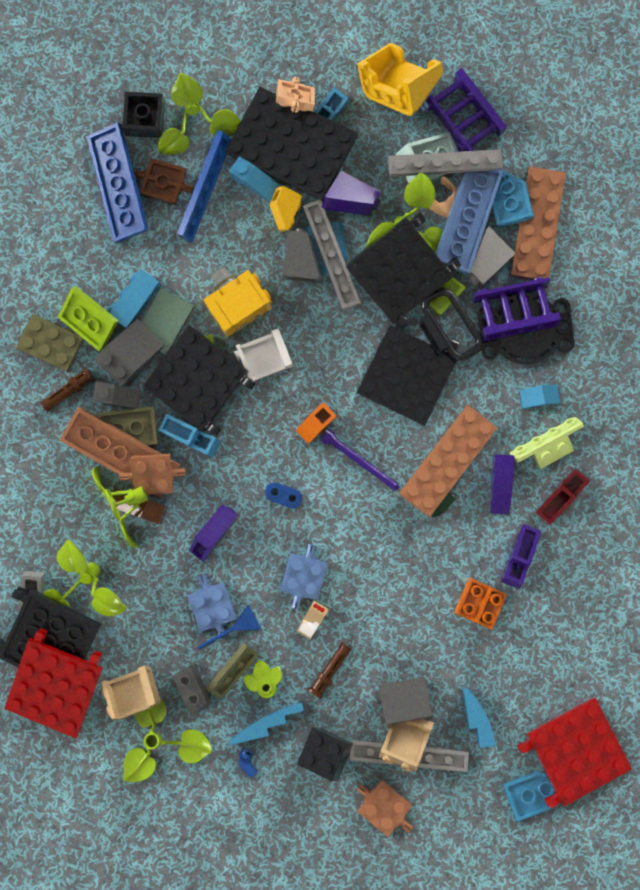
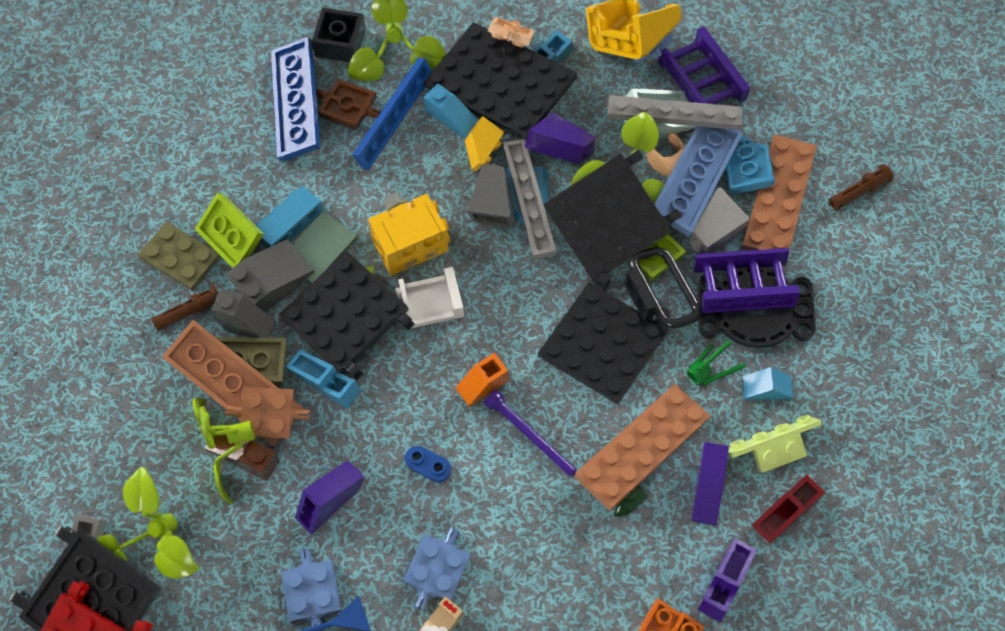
camera: 10 degrees right, 20 degrees down
none -> green plant [686,341,746,386]
none -> reddish brown pin [828,164,894,211]

